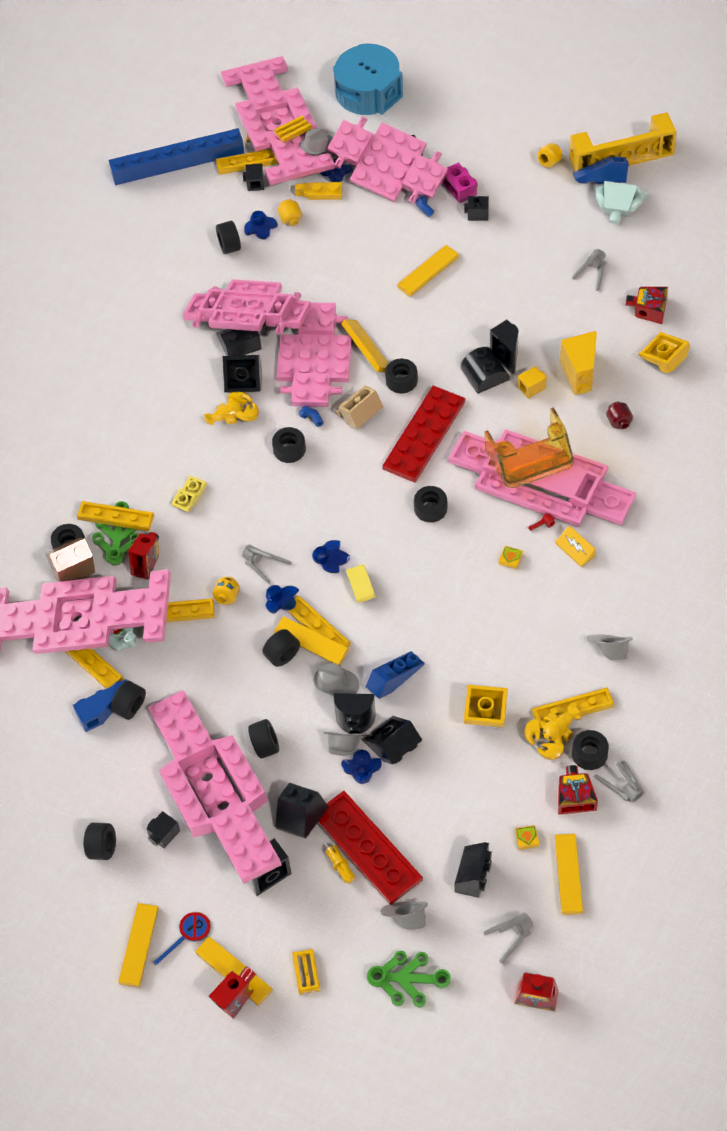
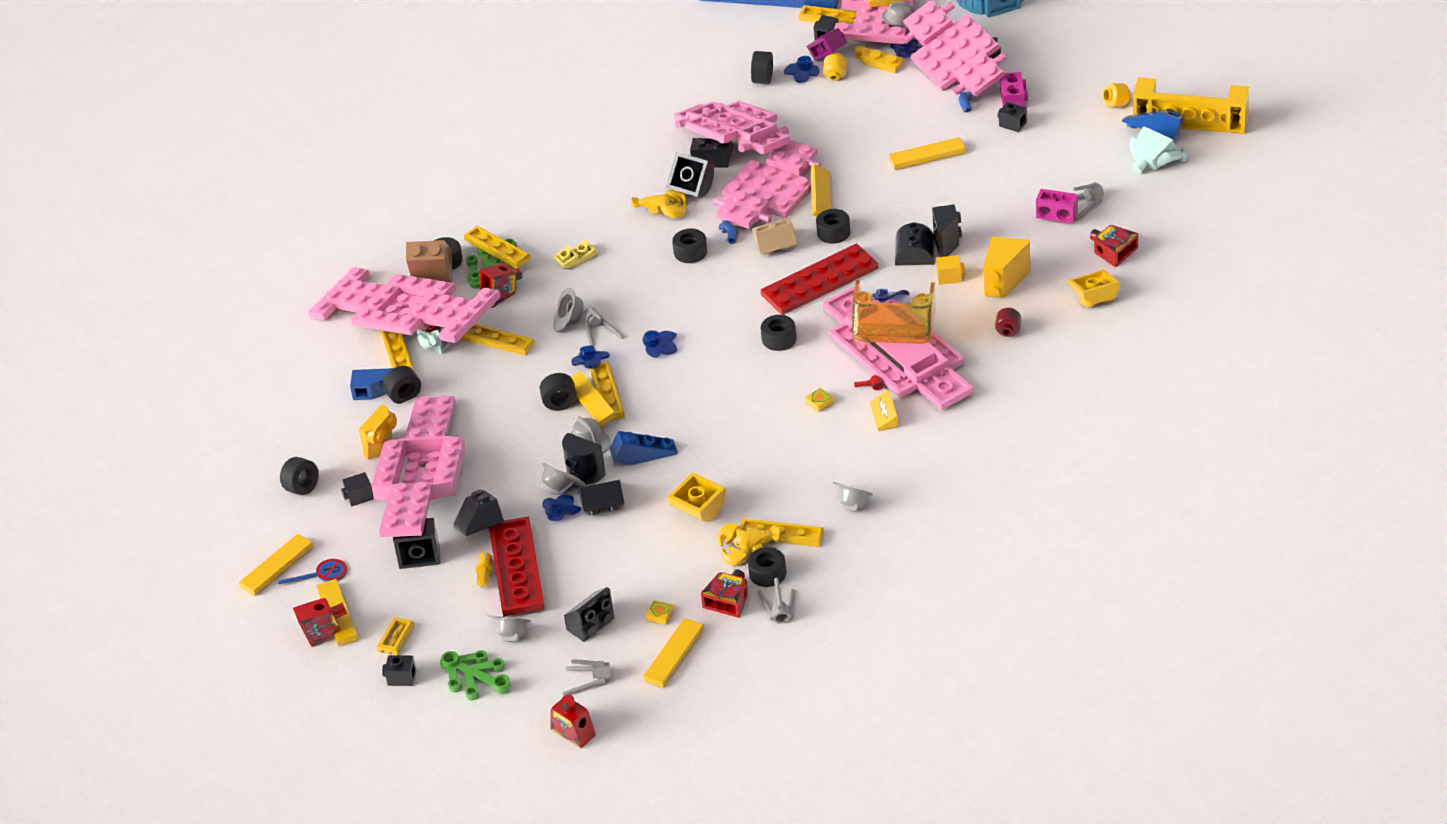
camera: 30 degrees right, 15 degrees down
yellow head [212,576,240,605] -> none
black tyre [248,719,279,759] -> none
light yellow slope [346,564,375,603] -> none
none -> yellow slope [358,404,397,460]
none -> black brick [382,655,416,686]
none -> light grey piece [553,288,584,331]
none -> magenta brick [806,27,848,61]
none -> clear blue plate [872,289,910,302]
none -> dark pink brick [1035,189,1078,224]

